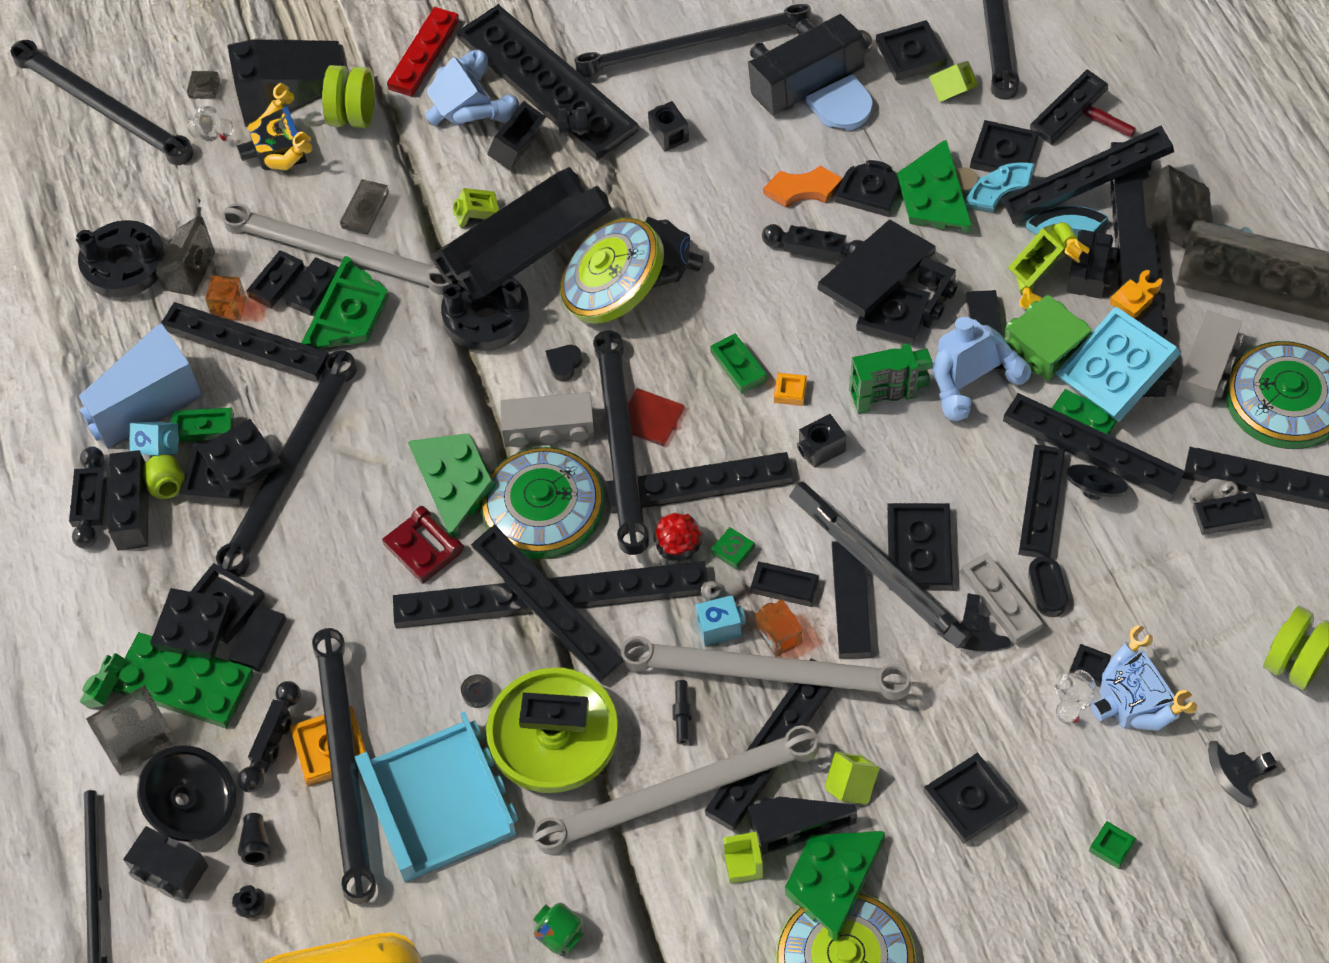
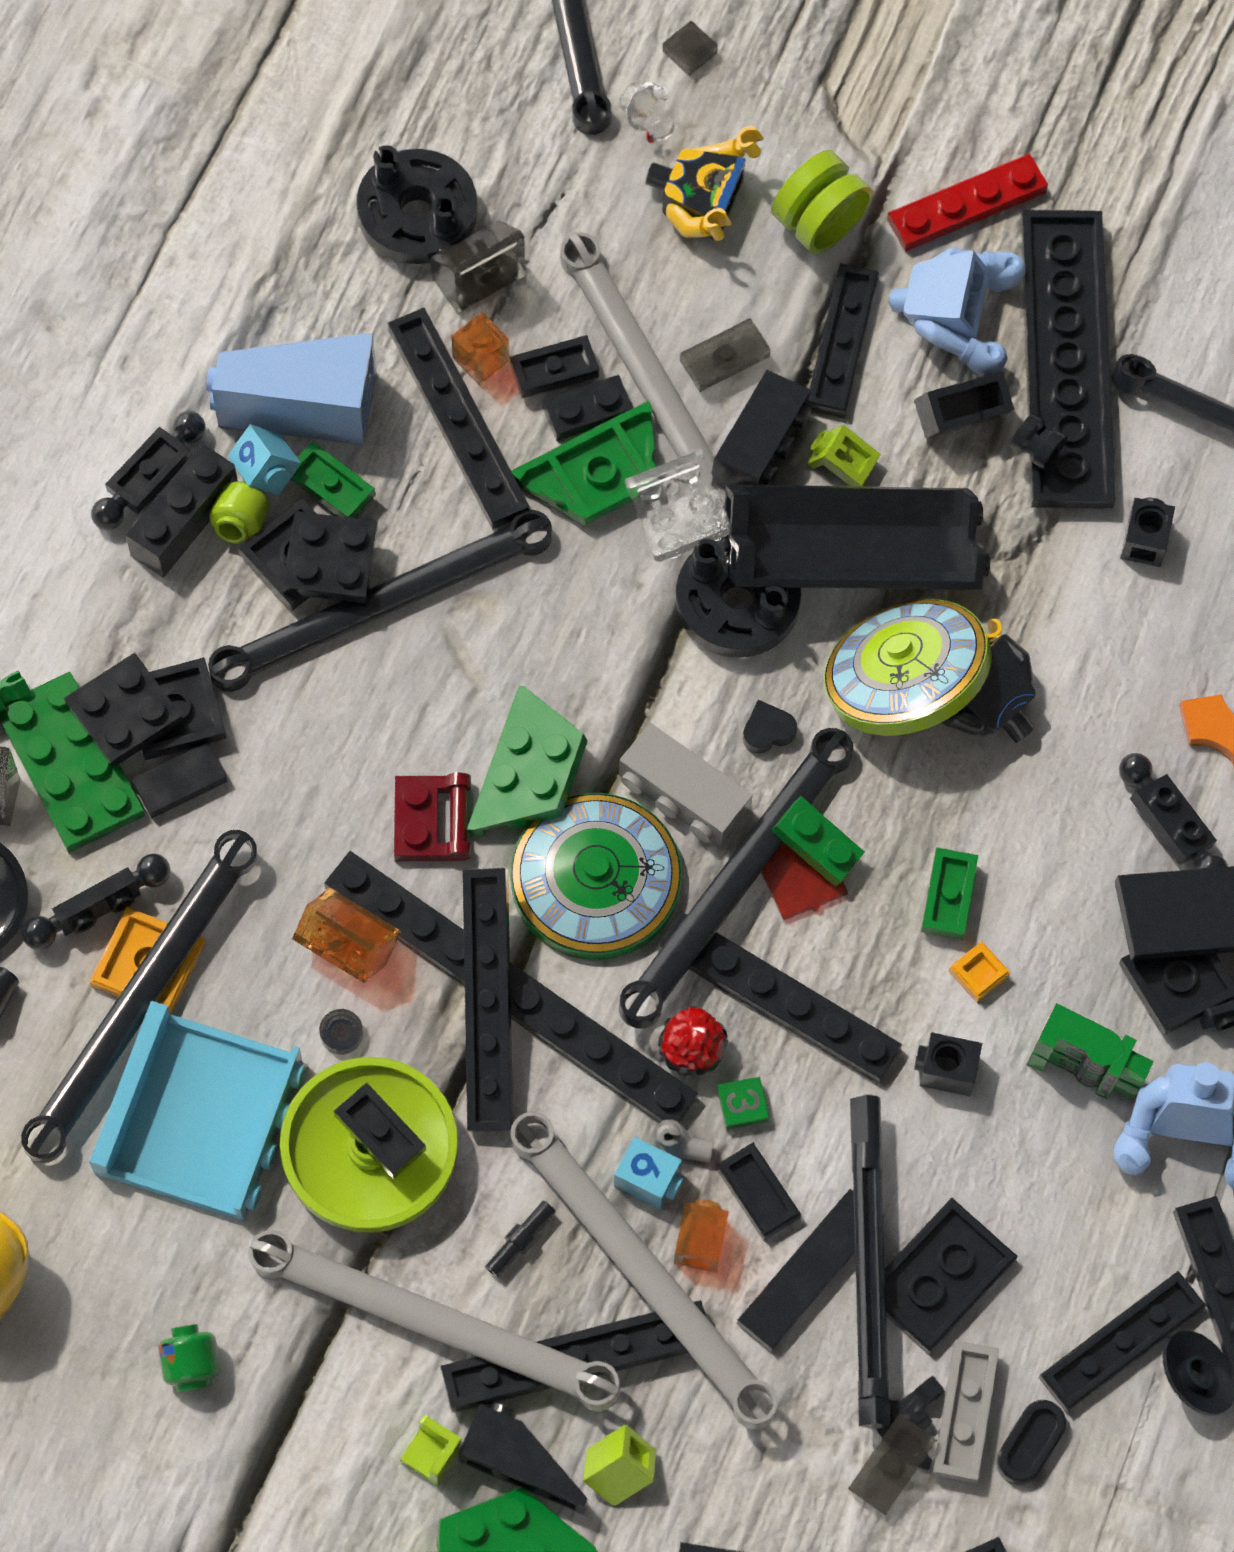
camera: 35 degrees right, 10 degrees up
black wedge [227,38,344,127] -> none
none -> clear orange brick [292,888,402,983]
none -> clear bracket [624,449,730,562]
none -> black brick [710,370,813,488]
none -> green plate [771,796,865,886]
none -> black tile [807,263,879,418]
none -> clear smoke plate [848,1413,937,1515]

